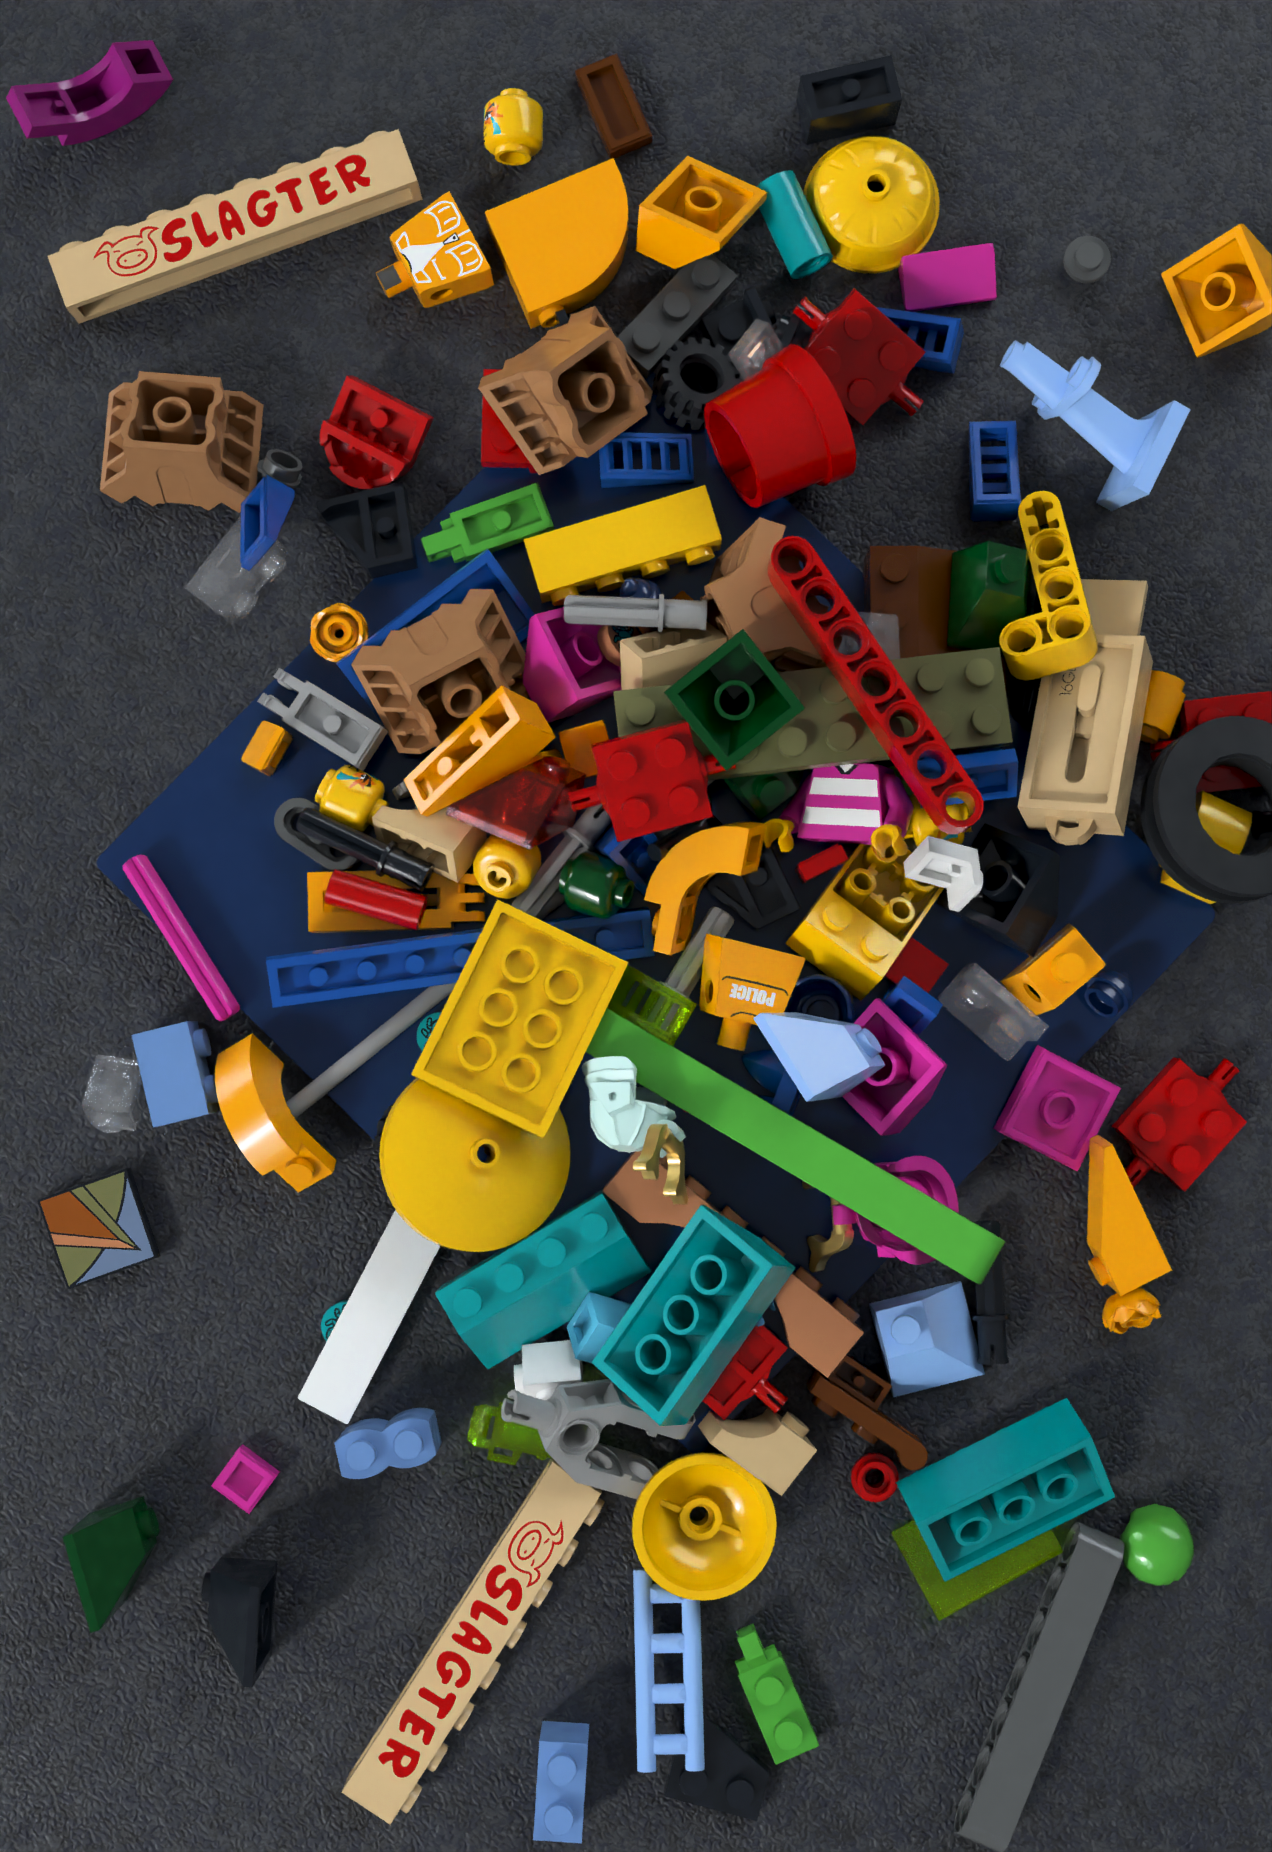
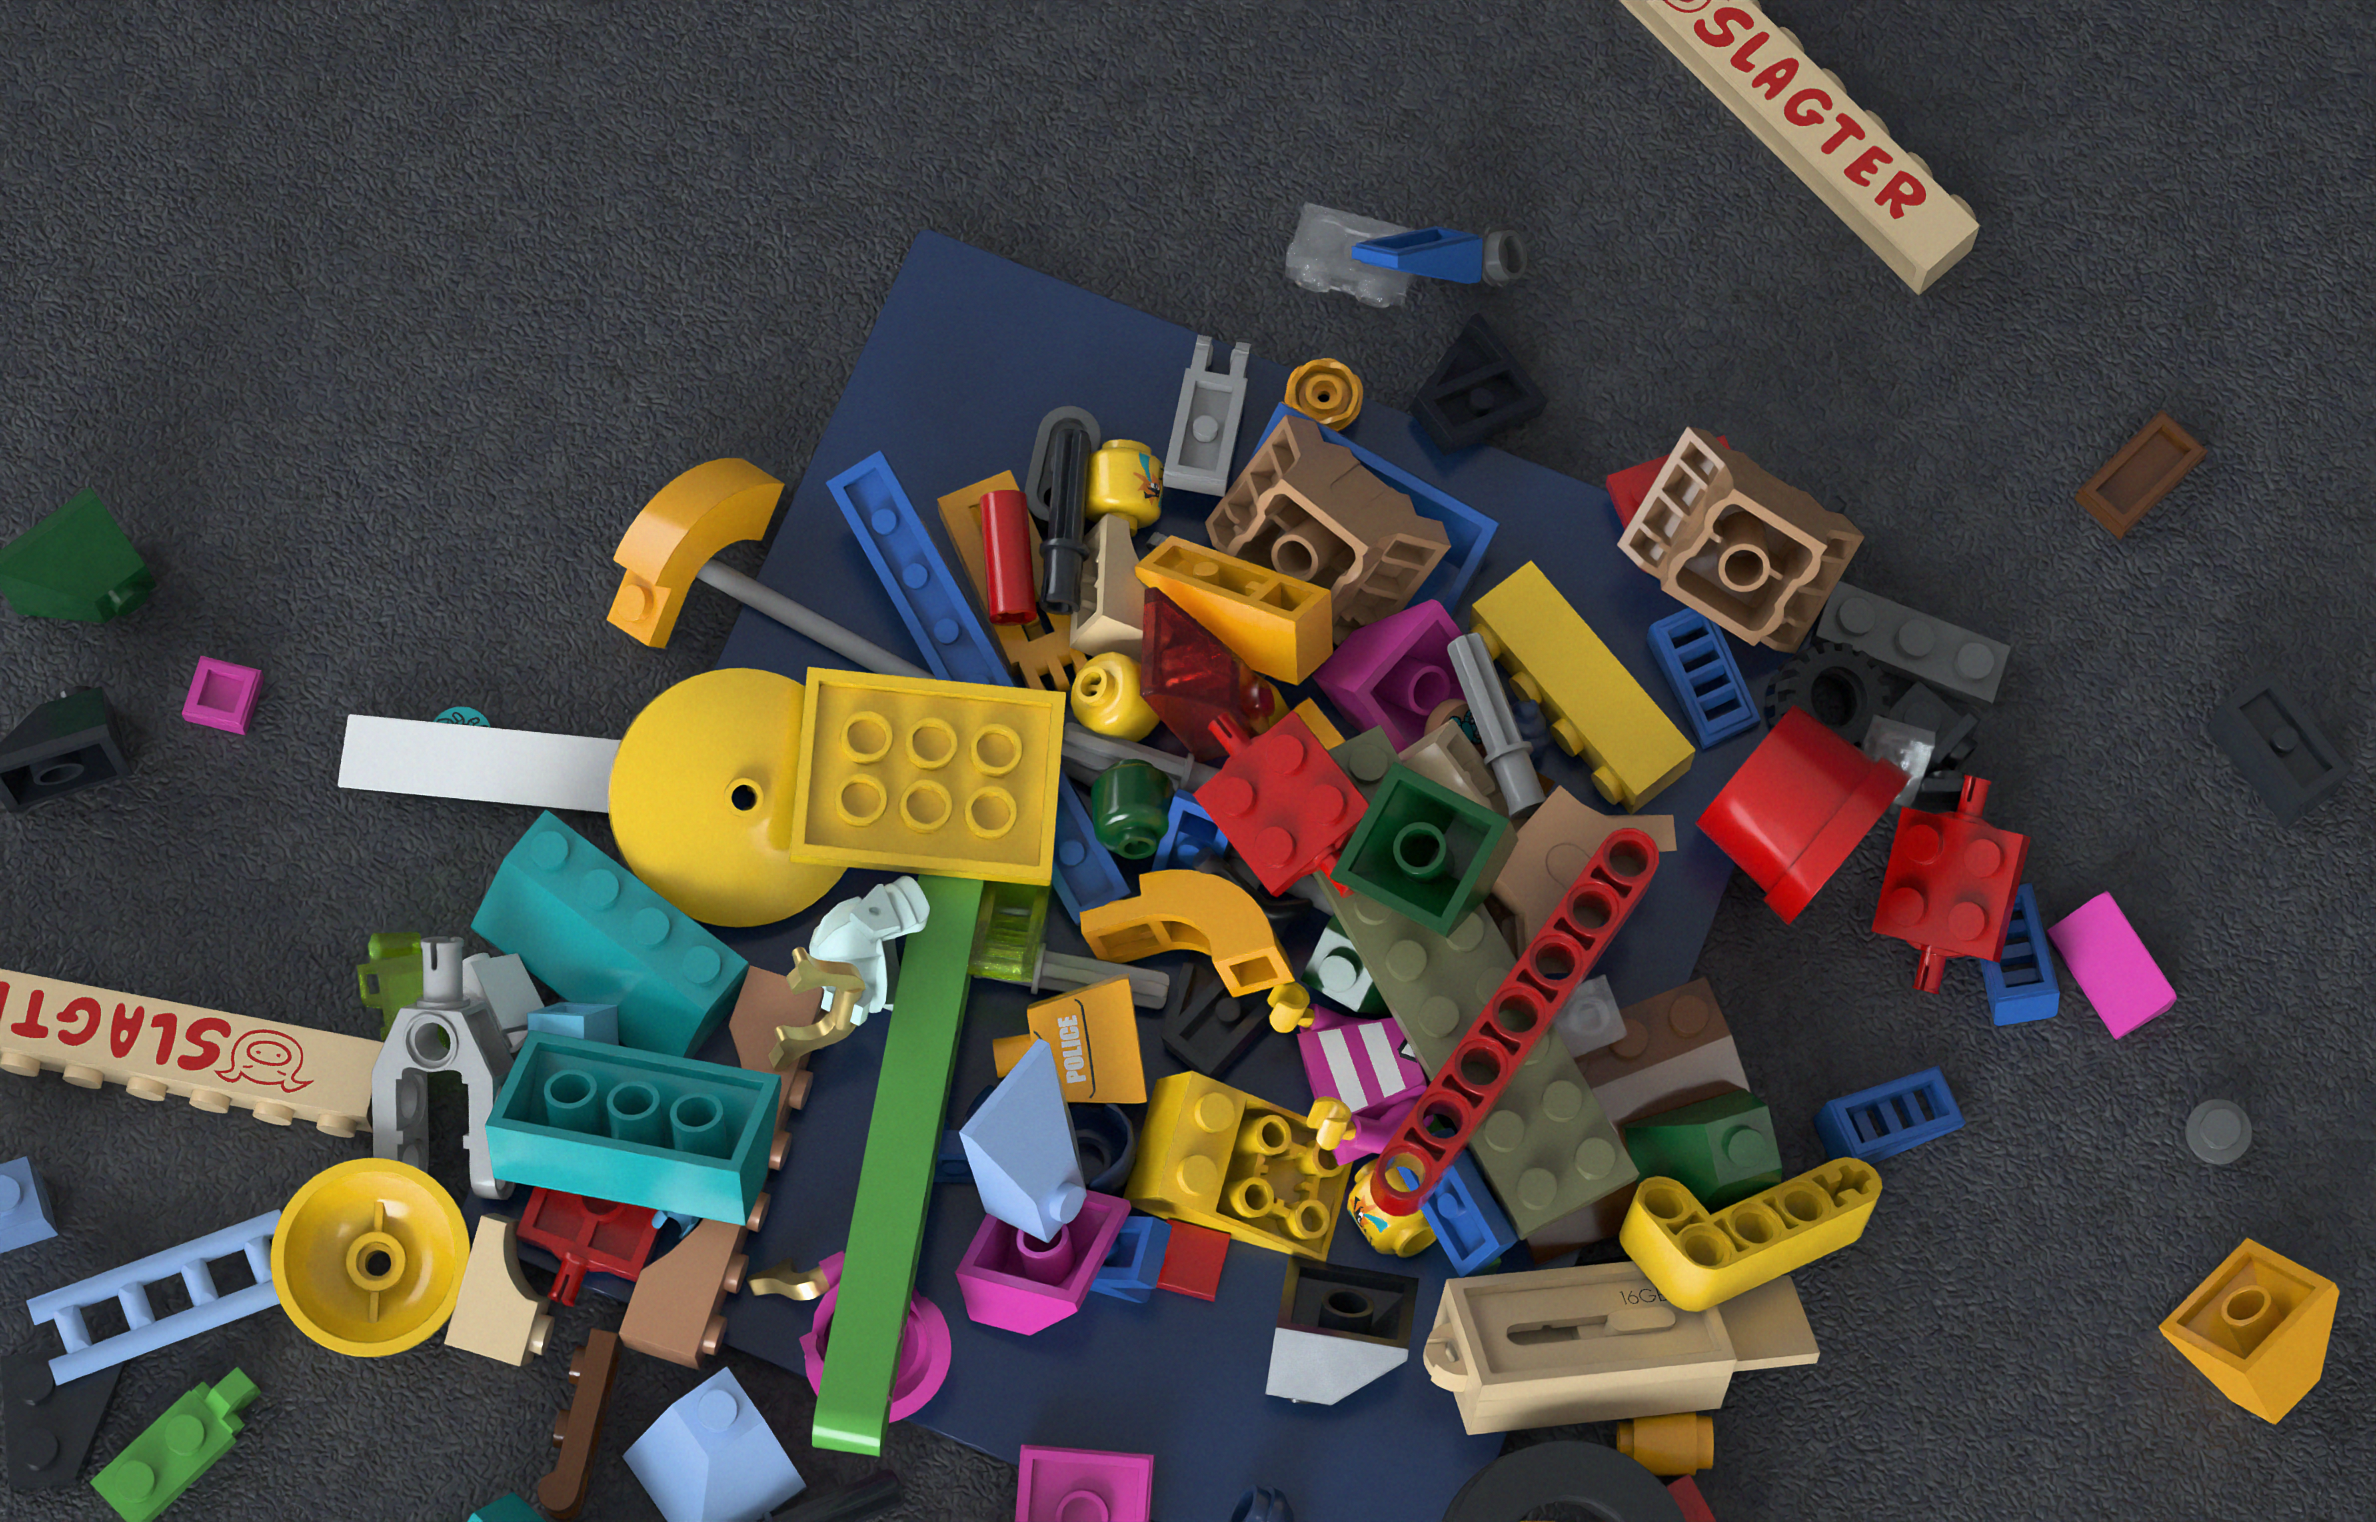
camera: 65 degrees right, 15 degrees down
tile [37,1167,161,1290] -> none
clear bracket [81,1054,142,1133] -> none
medium nougat slope [100,371,264,513] -> none
dark pink axle [123,854,240,1021] -> none
medium blue brick [132,1021,219,1128] -> none
light orange slope [241,721,293,776] -> none
red slope [320,375,434,489] -> none
medium blue brick [334,1408,442,1479] -> none
light orange torso [376,191,494,308] -> none
bright green hinge [421,483,554,563] -> none
yellow head [483,88,543,165] -> none
light orange brick [485,158,628,329] -> none
light orange slope [636,156,767,269] -> none
teal pin [757,170,833,279] -> none
red tile [795,843,849,884] -> none
yellow hat [803,136,940,273] -> none
reddish brown piece [826,1353,892,1411] -> none
red plate [850,1453,899,1502] -> none
white bracket [904,836,983,912] -> none
clear bracket [937,963,1049,1061] -> none
light blue piece [1000,340,1191,511] -> none
light orange torso [1000,924,1106,1017] -> none

